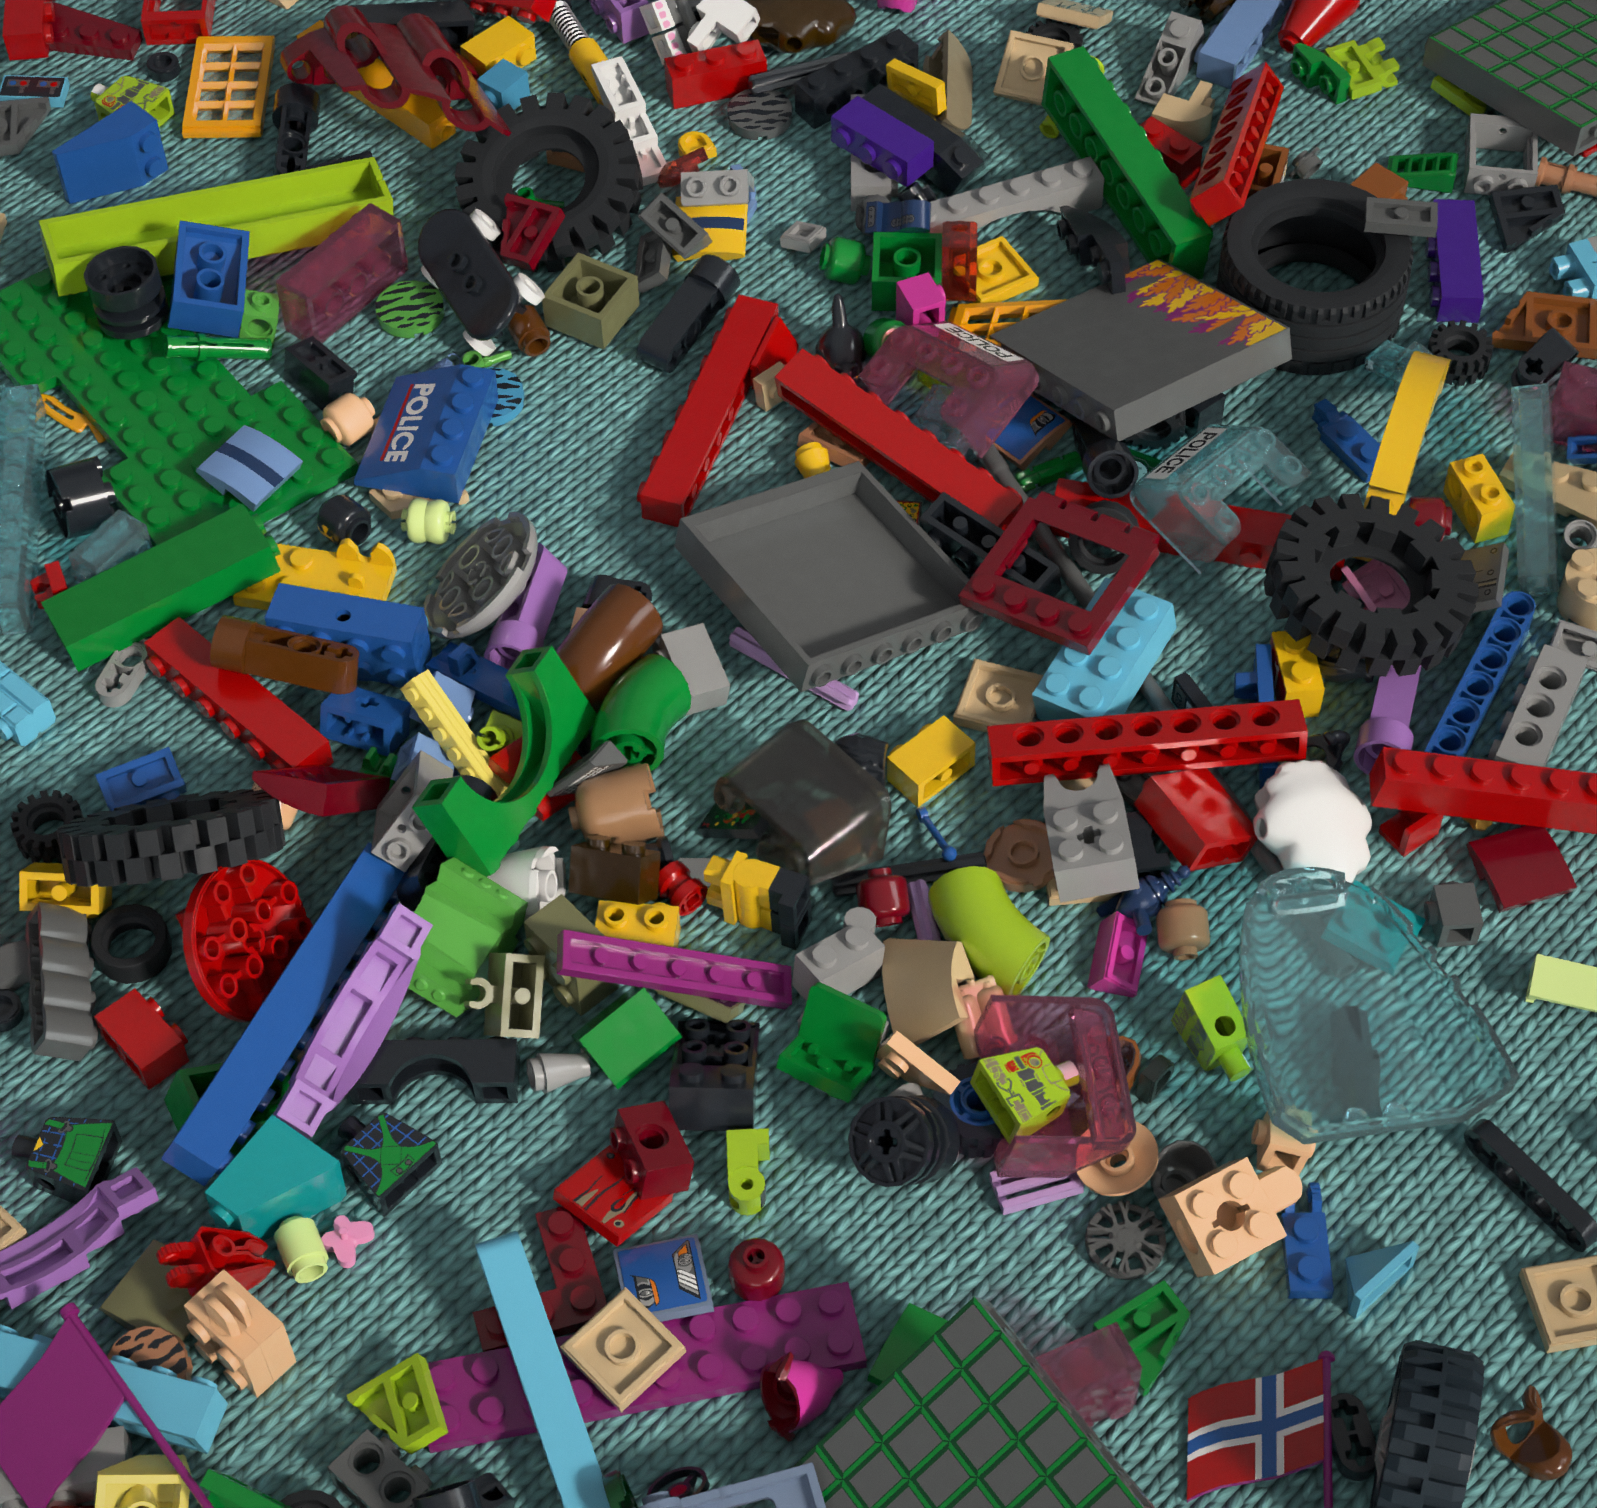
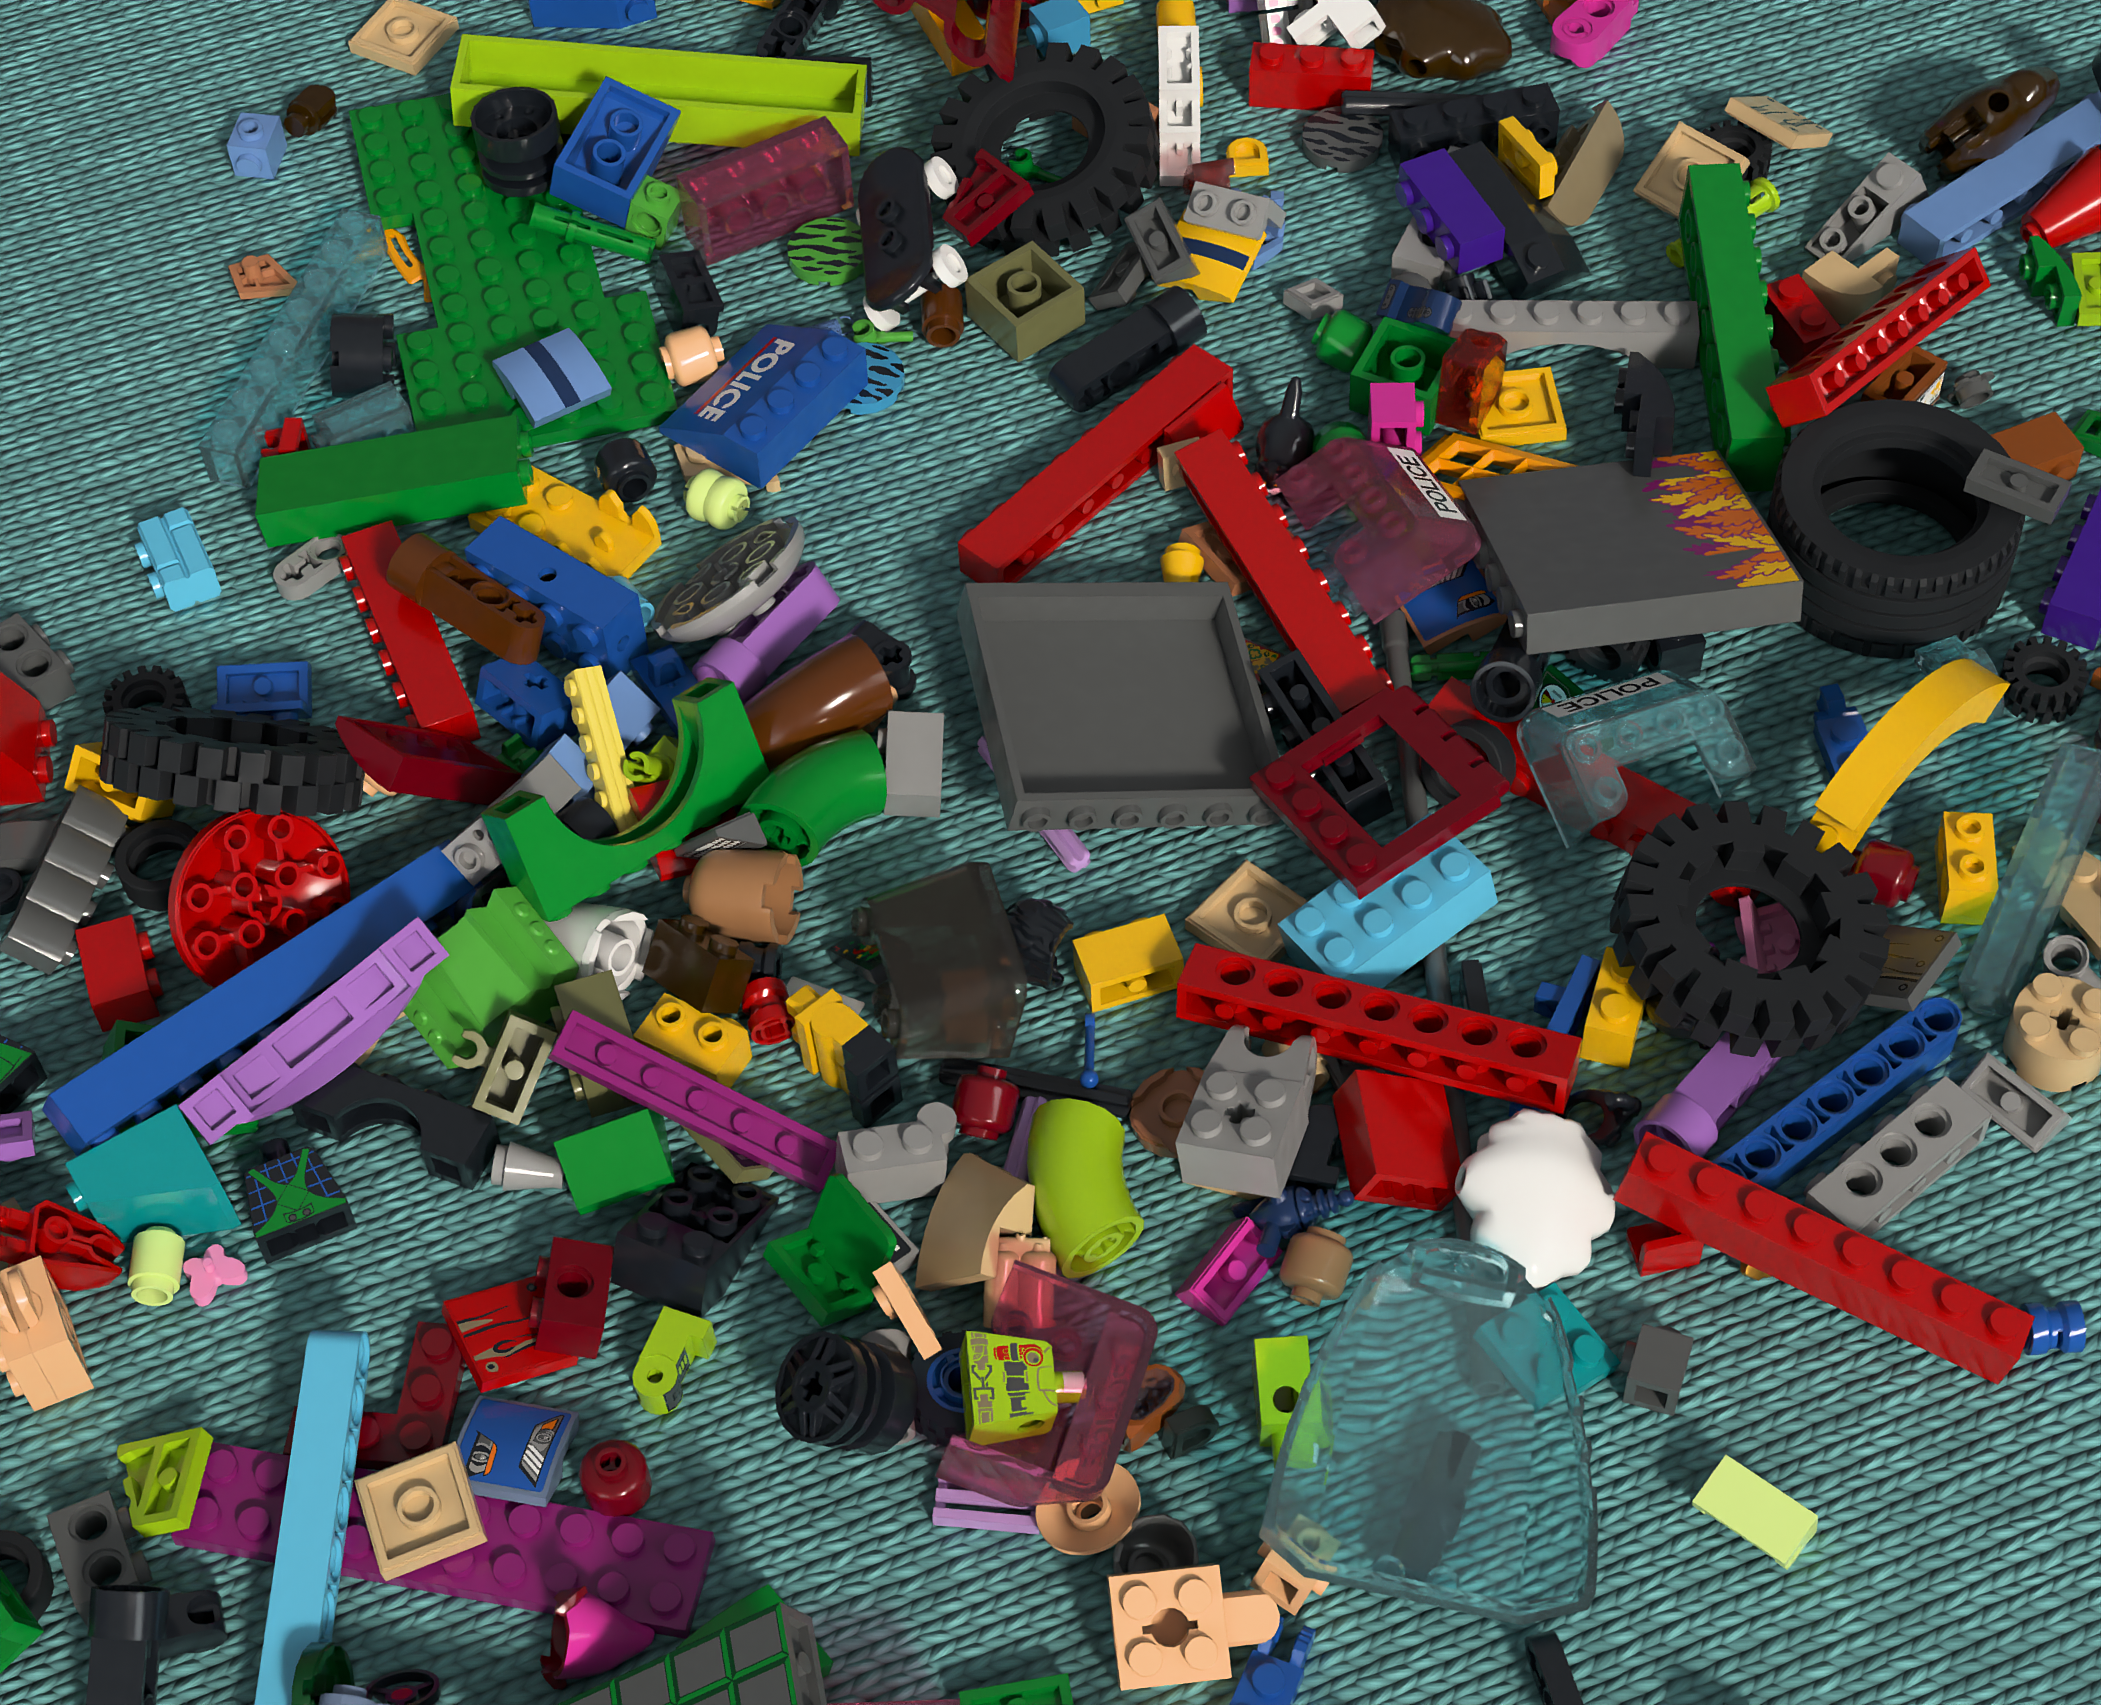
camera: 25 degrees right, 0 degrees up
dark grey wheel [1085,1201,1166,1280] -> none
dark red slope [1466,826,1577,913] -> none

